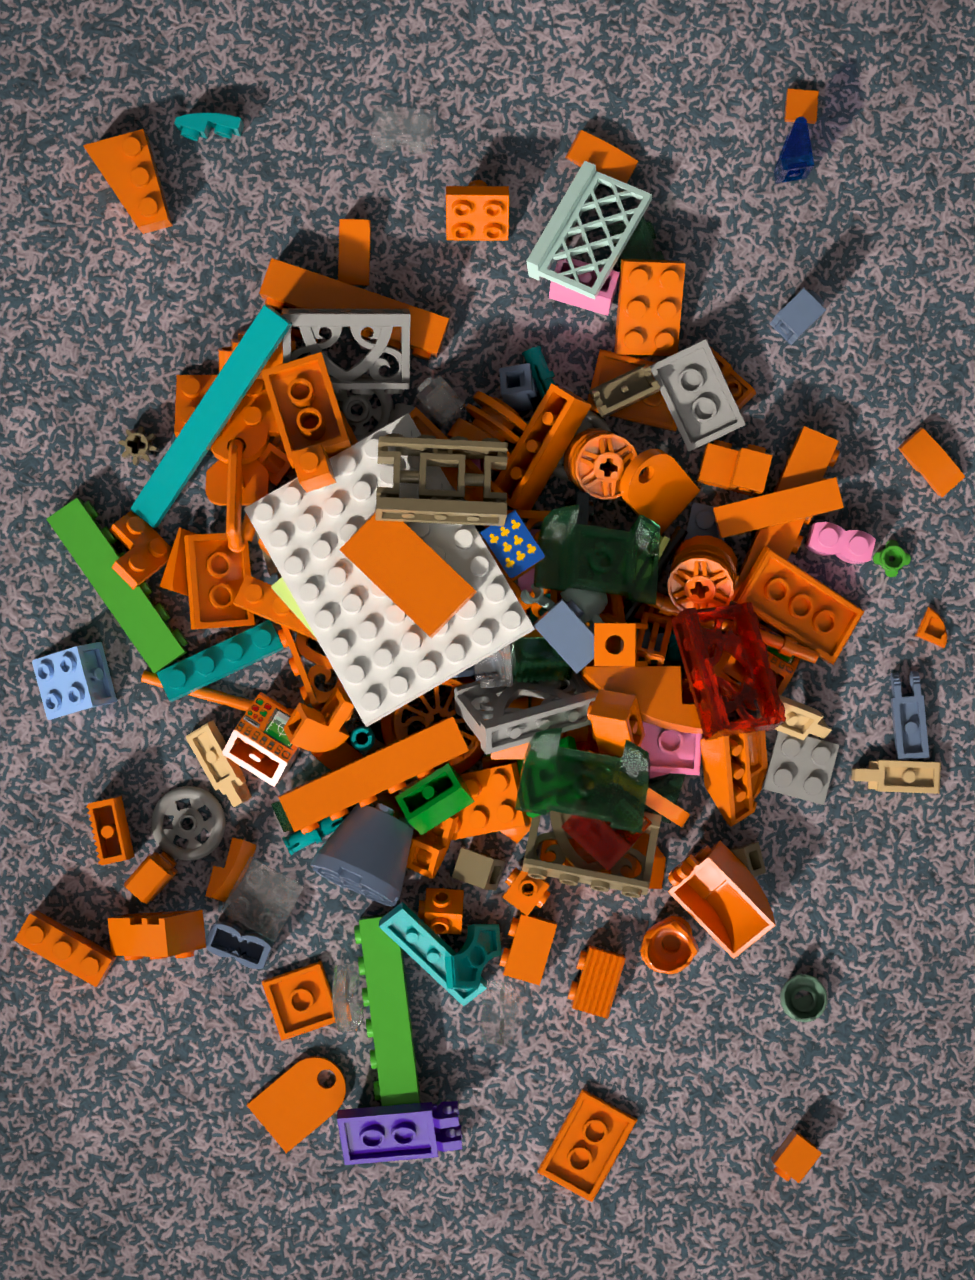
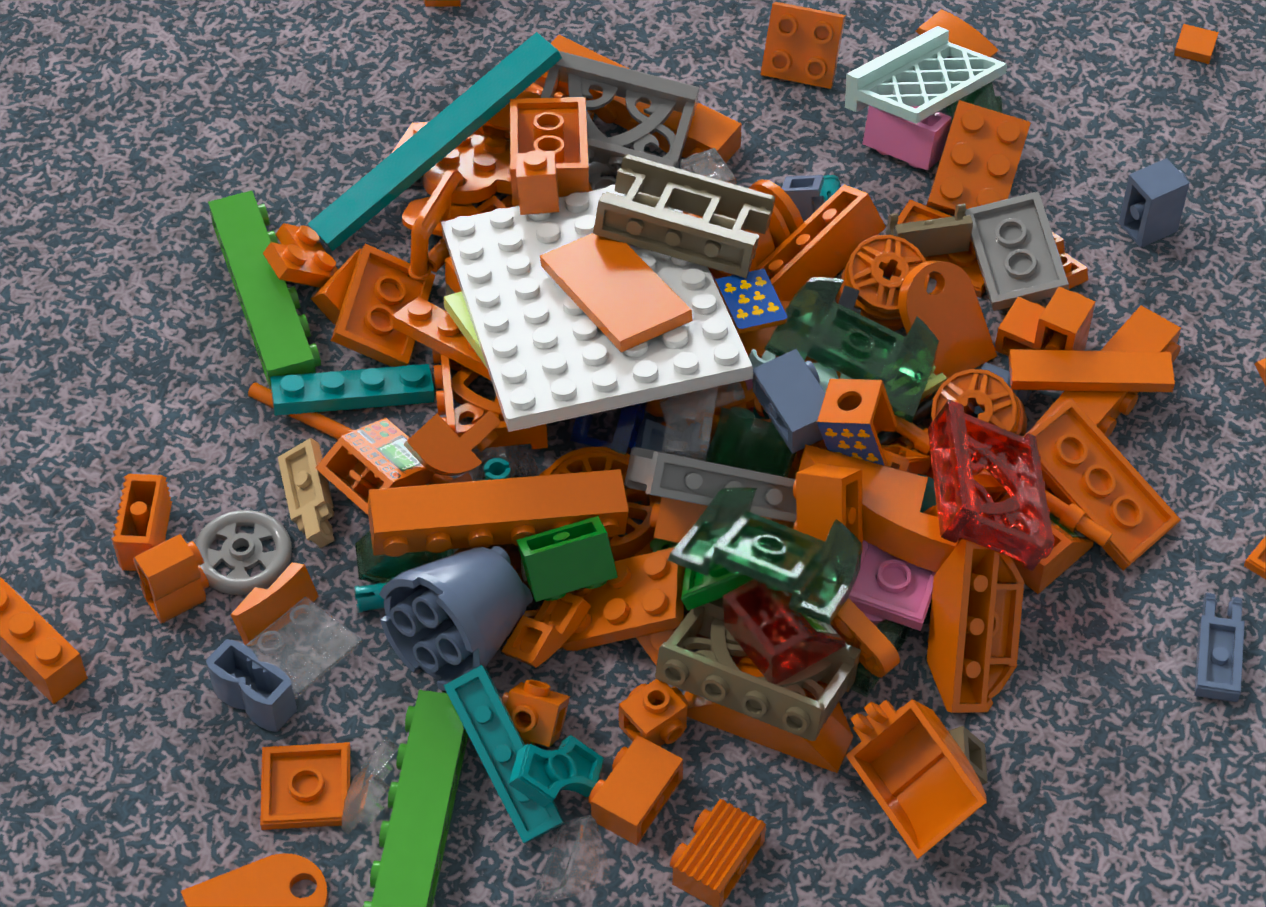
camera: 15 degrees right, 35 degrees down
light blue bracket [32,642,117,720] -> none
orange wedge [108,910,206,961] -> none
dark tan gear [118,426,159,466] -> none
orange slope [338,219,371,286] -> none
dark tan brick [452,848,506,891] -> none
orange hair [640,916,699,974] -> none
tan hinge [757,694,832,740] -> none
light grey plate [762,731,839,805] -> none
clear blue tile [774,117,814,184] -> none
bright pink brick [805,522,876,564] -> none
tan hinge [851,759,941,794] -> none
bright green plate [873,540,911,577] -> none

